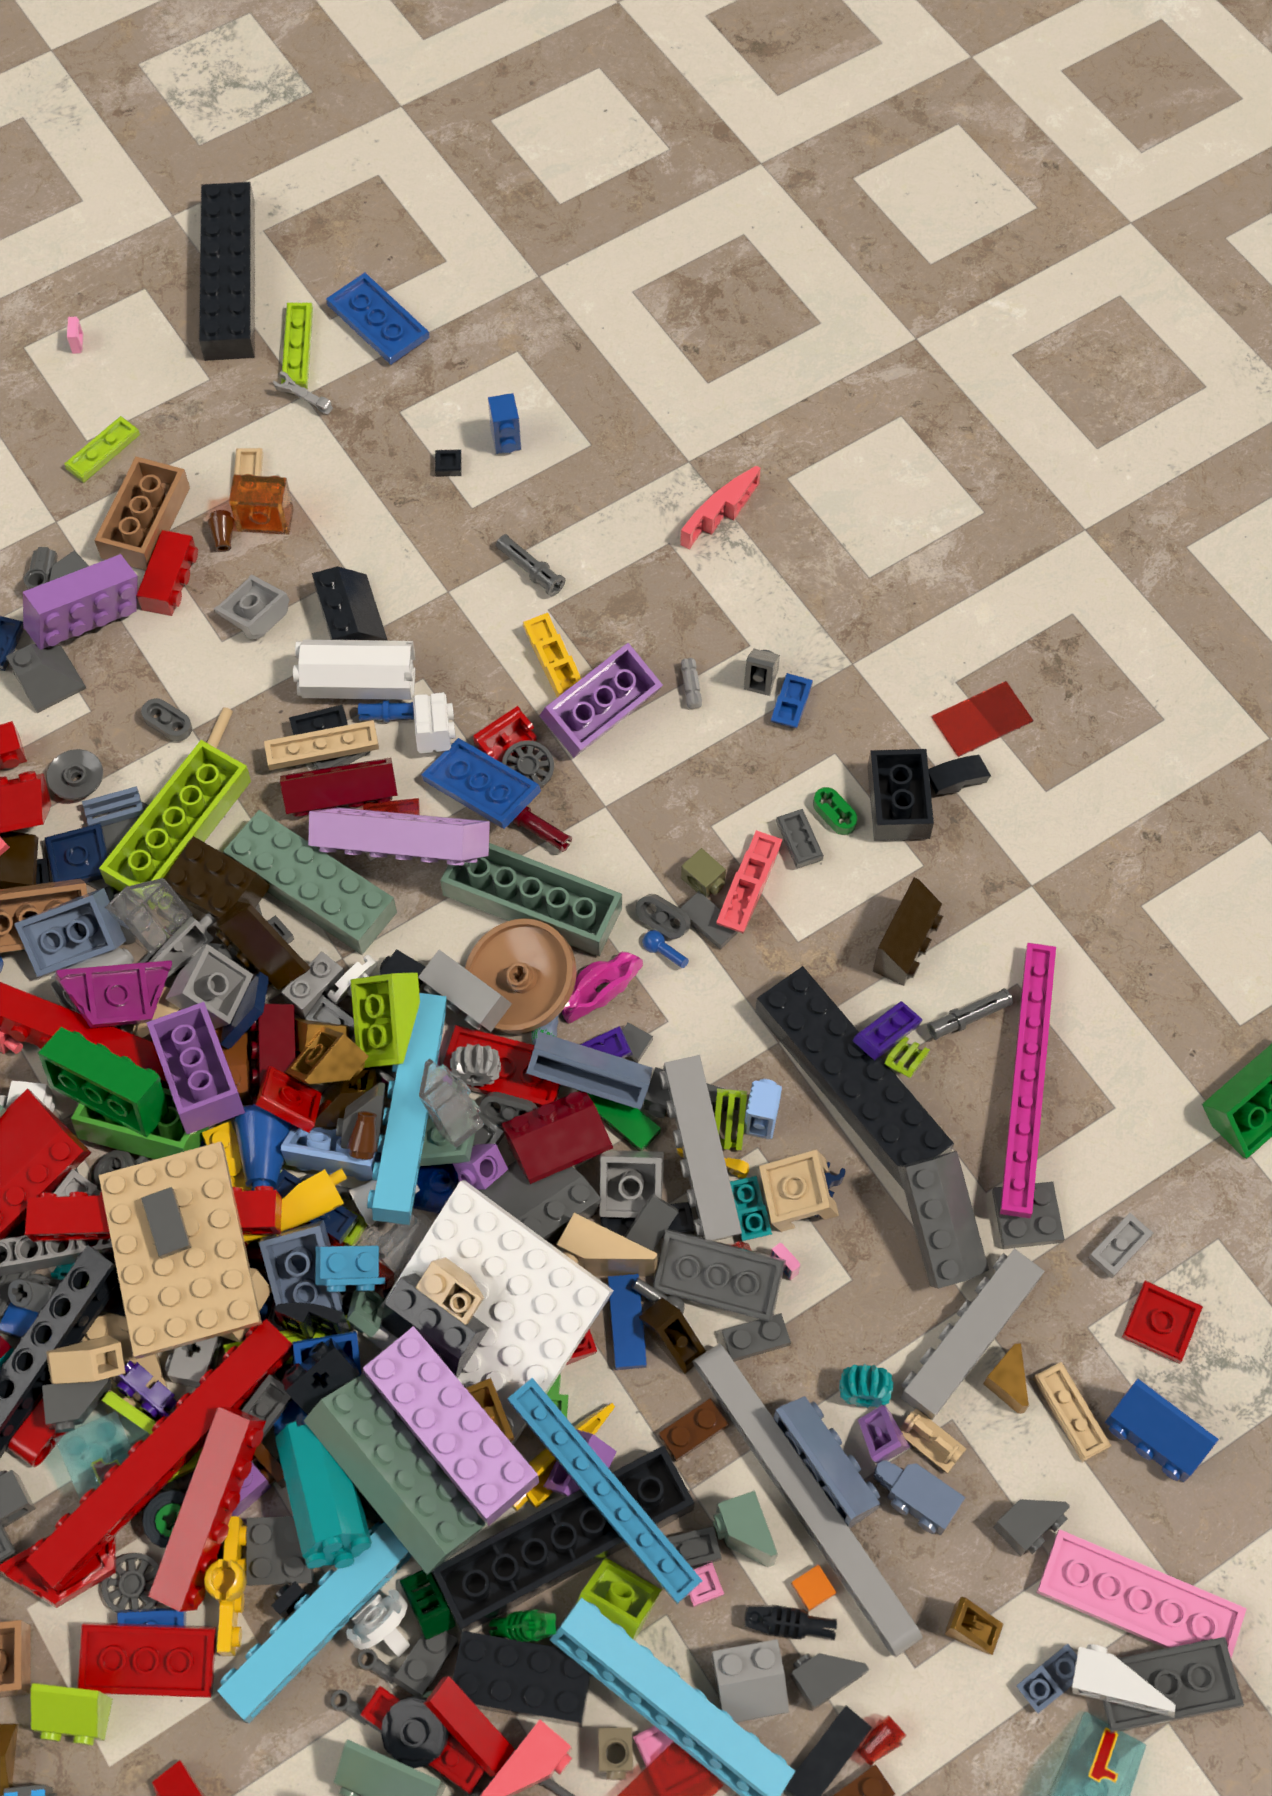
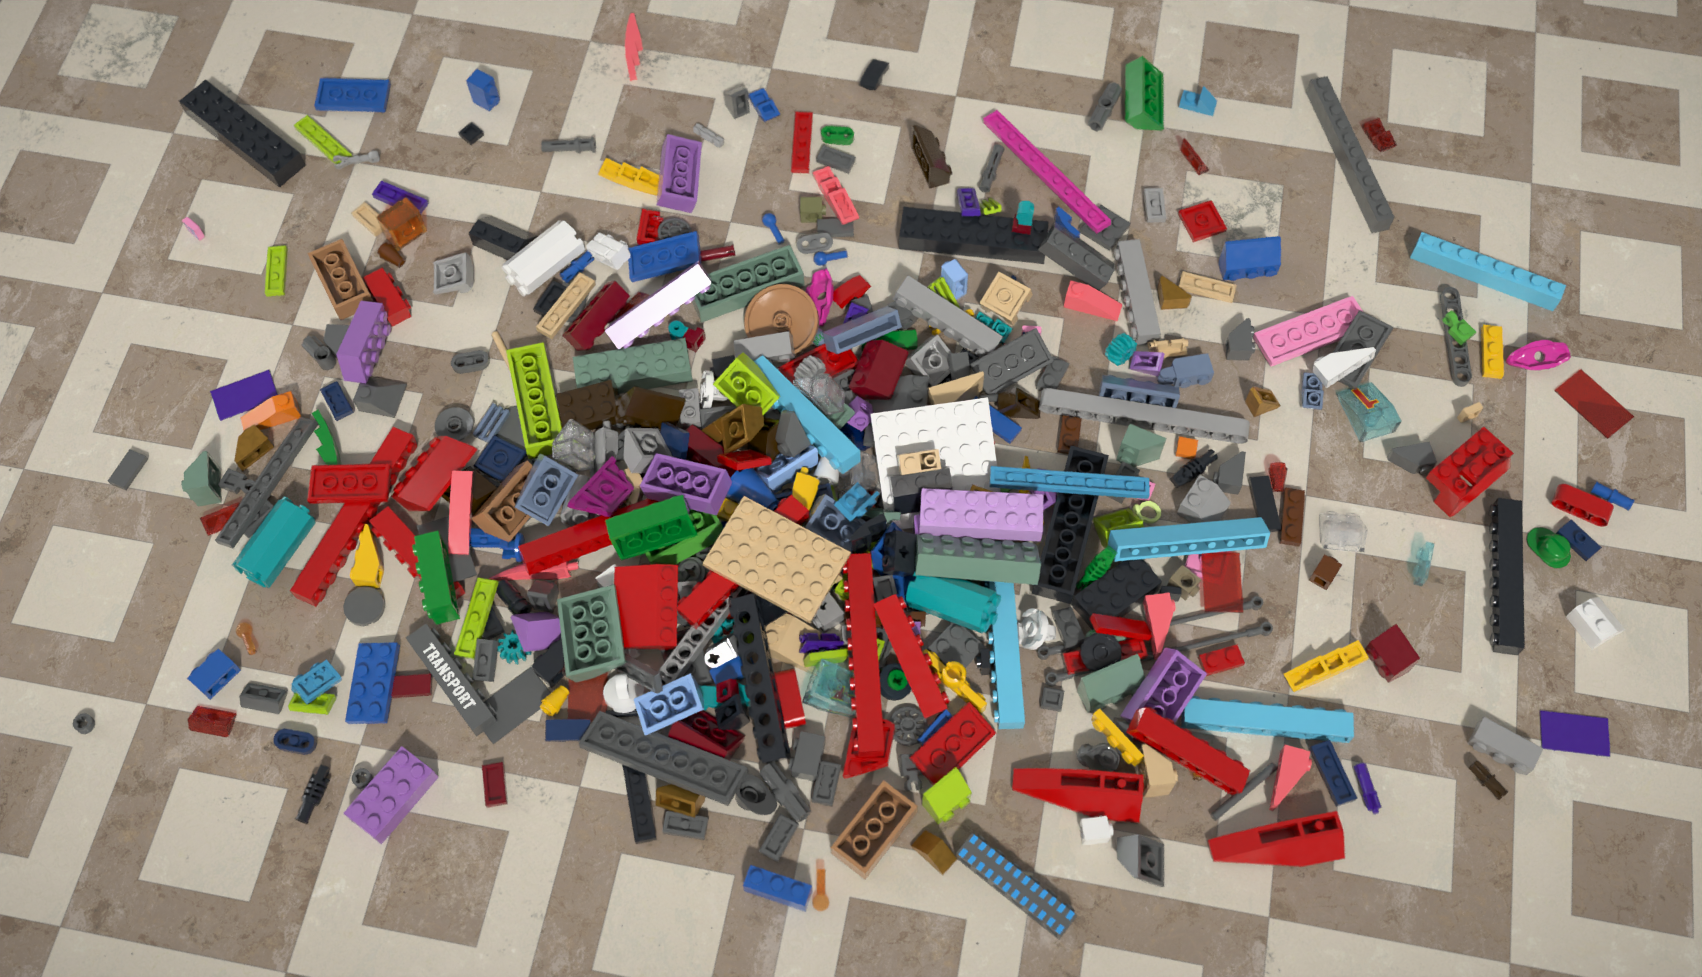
camera: 45 degrees left, 0 degrees up
dark grey slope [42,1378,112,1433] -> none
tan slope [46,1336,125,1384] -> none
dark grey tile [141,1187,192,1259] -> none
reddish brown cone [347,1111,378,1159] -> none
dark green slope [400,1570,455,1639] -> none
black brick [867,749,934,841] -> none
clear red window [931,681,1034,757] -> none
none -> dark purple plate [372,181,428,217]
none -> leg [668,321,706,352]
none -> blue bar [762,213,785,244]
none -> red tile [791,112,813,173]
none -> red slope [833,275,871,309]
none -> dark grey plate [898,754,922,791]
none -> teal leg [1012,201,1035,234]
none -> dark grey tile [1040,687,1064,712]
none -> blue slope [1055,207,1080,238]
none -> coral slope [1064,281,1122,321]
none -> dark grey piece [1088,82,1122,131]
none -> yellowish green piece [1132,501,1161,524]
none -> black tile [1158,586,1182,602]
none -> clear red slope [1180,138,1210,175]

